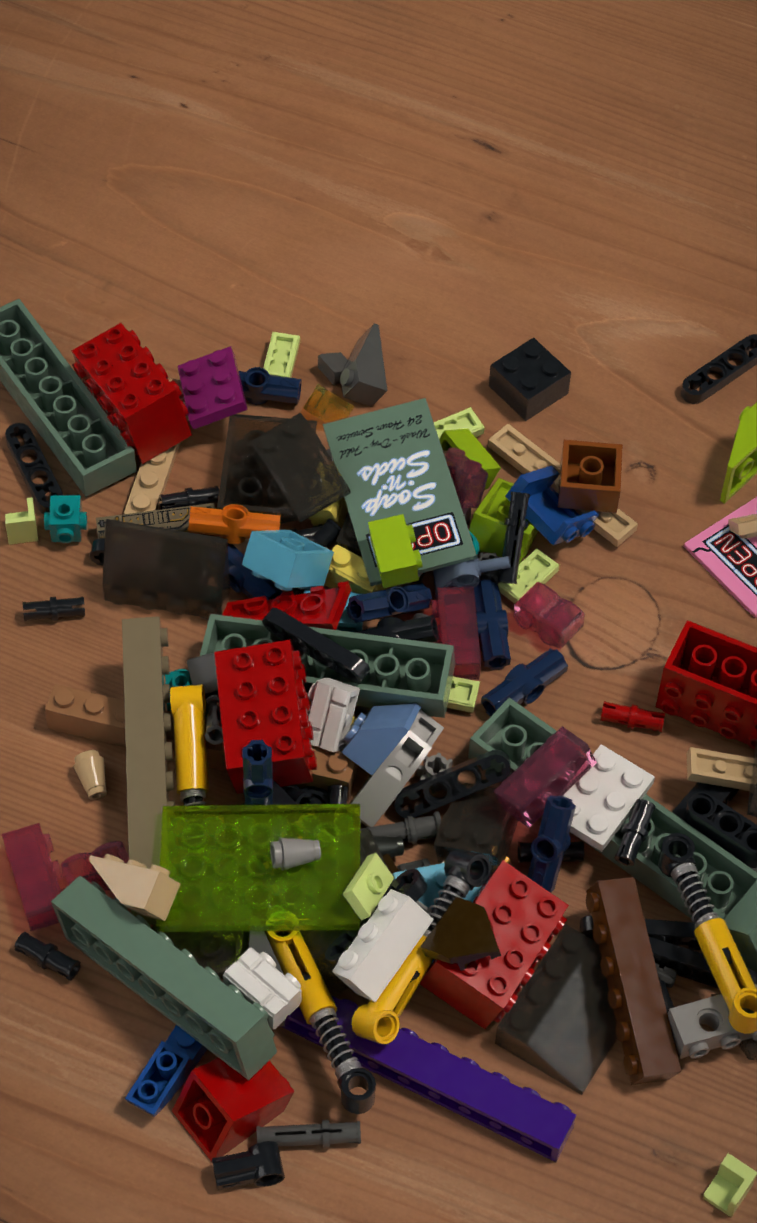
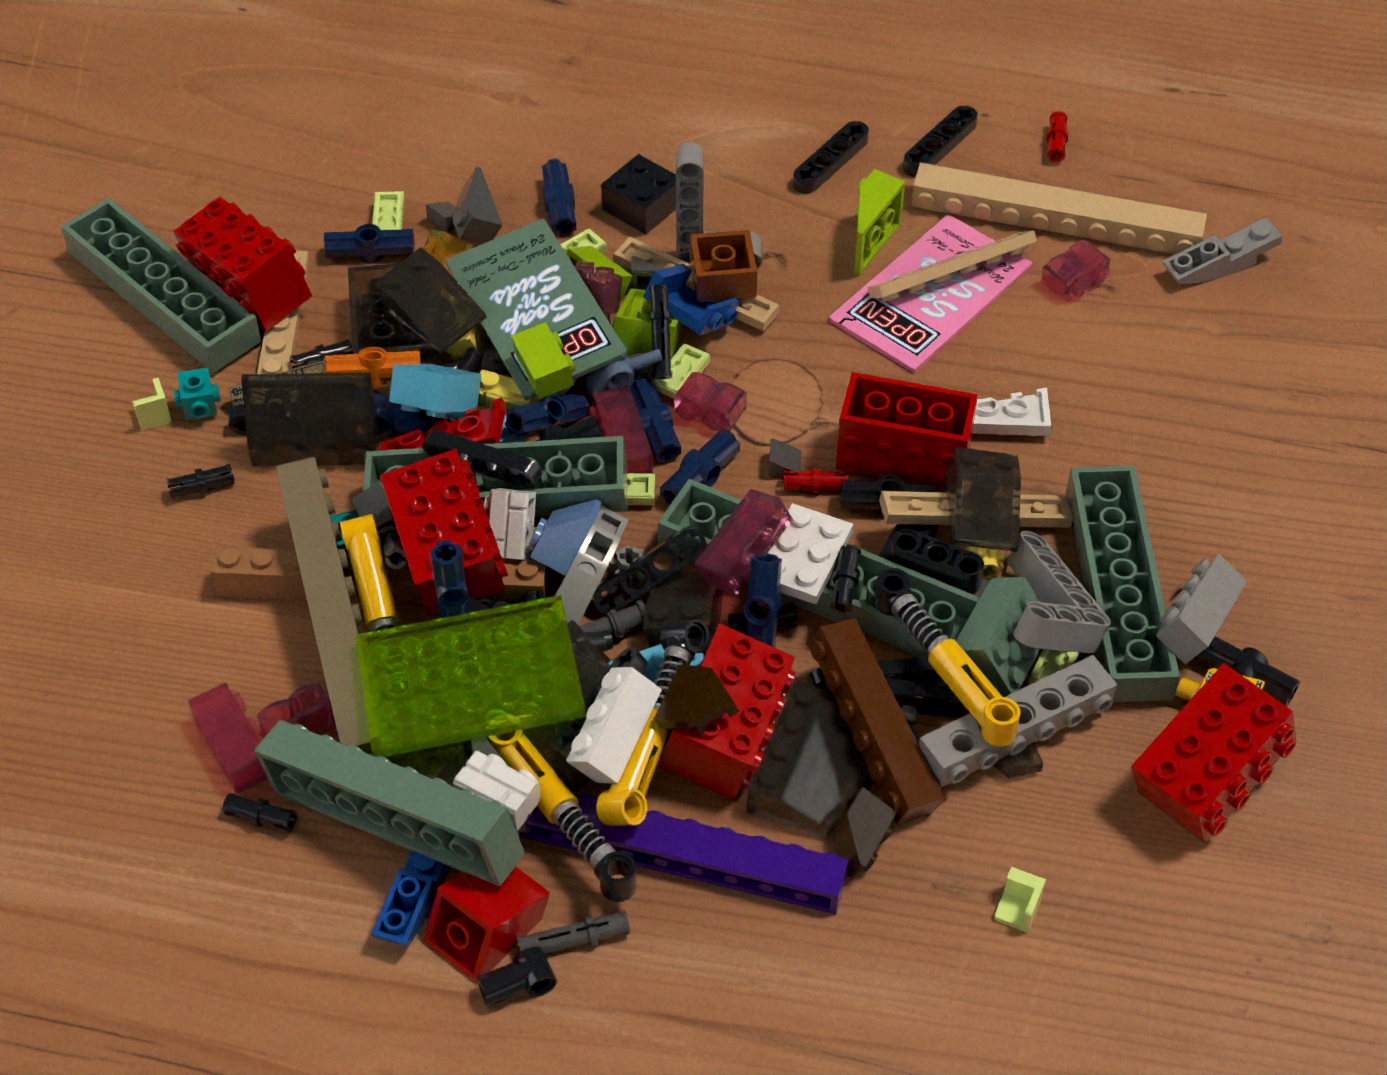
camera: 10 degrees left, 5 degrees down
black beam [5,423,63,514] -> none
tan cone [73,750,107,800] -> none
tan slope [89,854,180,921] -> none
magenta plate [178,346,248,430] -> none
light grey cone [270,837,321,871] -> none
yellowish green plate [343,852,394,920] -> none
none -> dark blue piece [542,159,577,237]
none -> dark grey slope [631,256,661,290]
none -> light grey beam [676,142,762,269]
none -> dark grey slope [769,439,801,477]
none -> dark brown slope [832,787,897,877]
none -> black piece [840,475,939,517]

